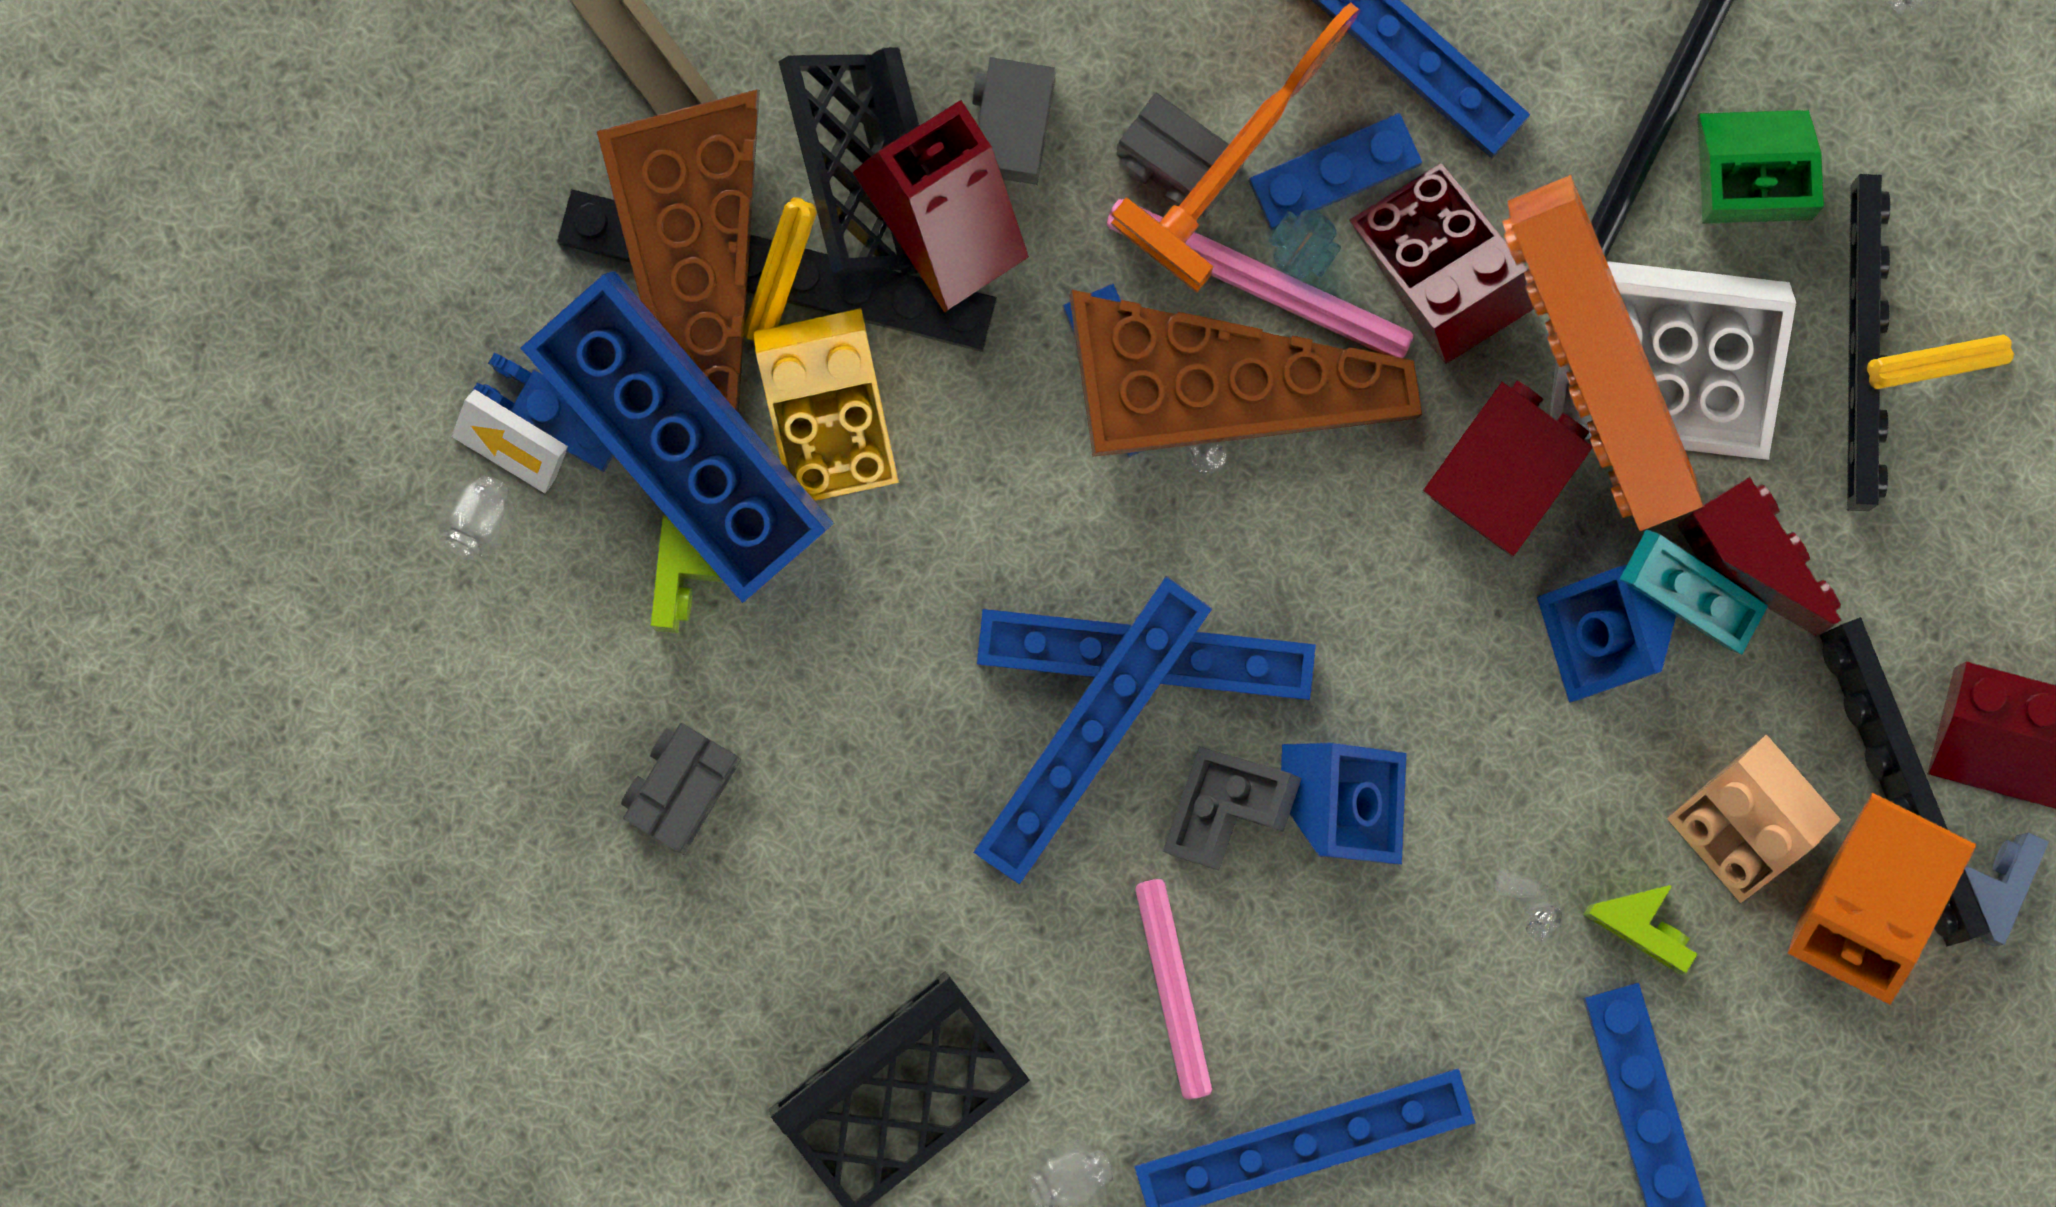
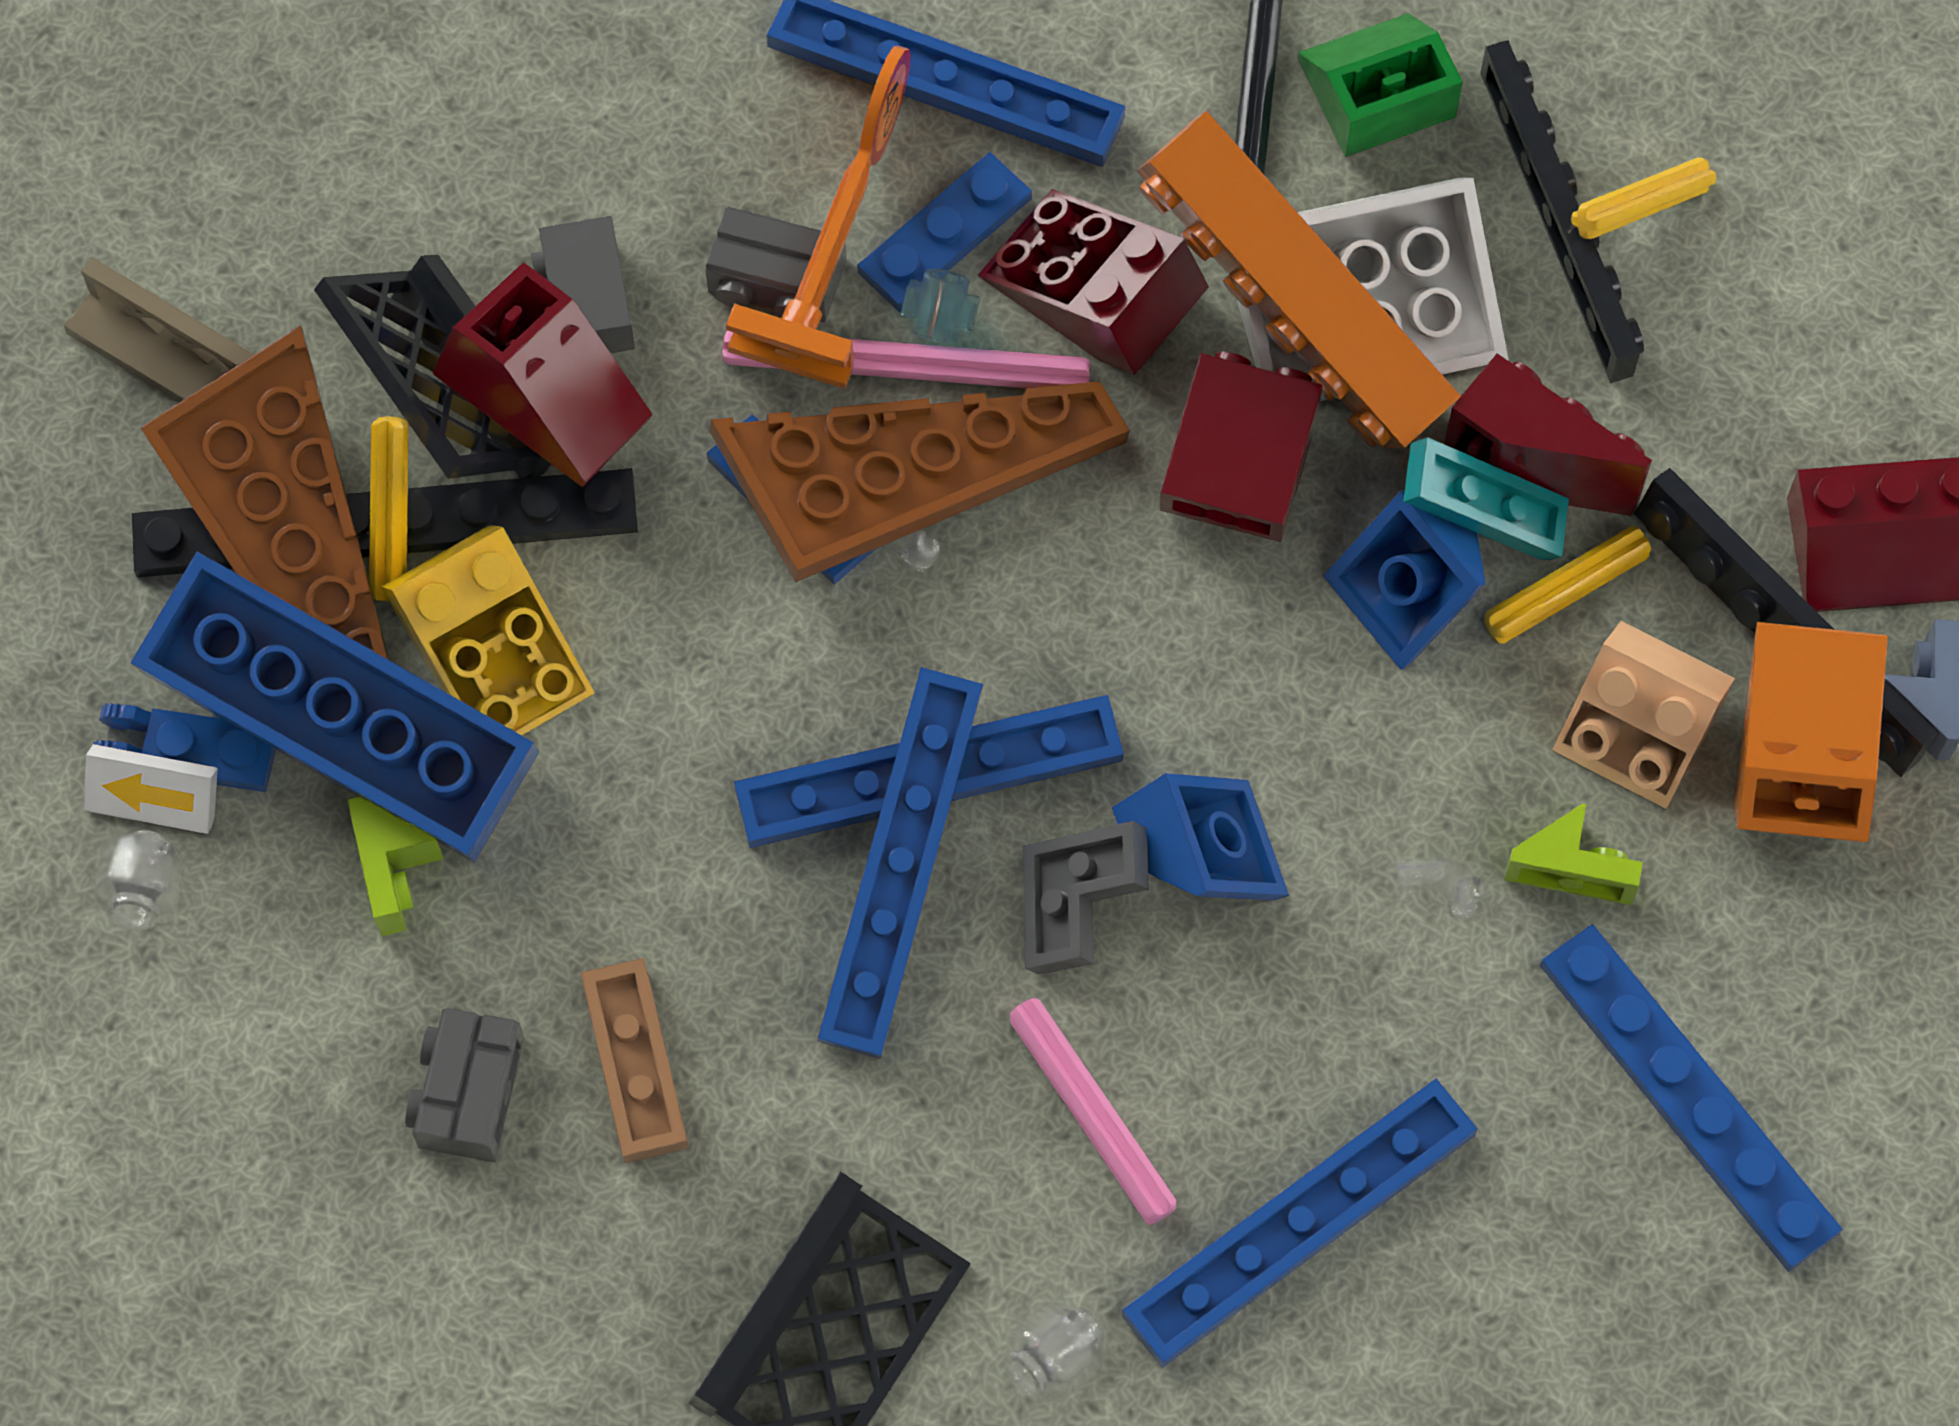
camera: 25 degrees left, 15 degrees down
none -> medium nougat plate [581,958,689,1163]
none -> yellow axle [1483,526,1651,644]

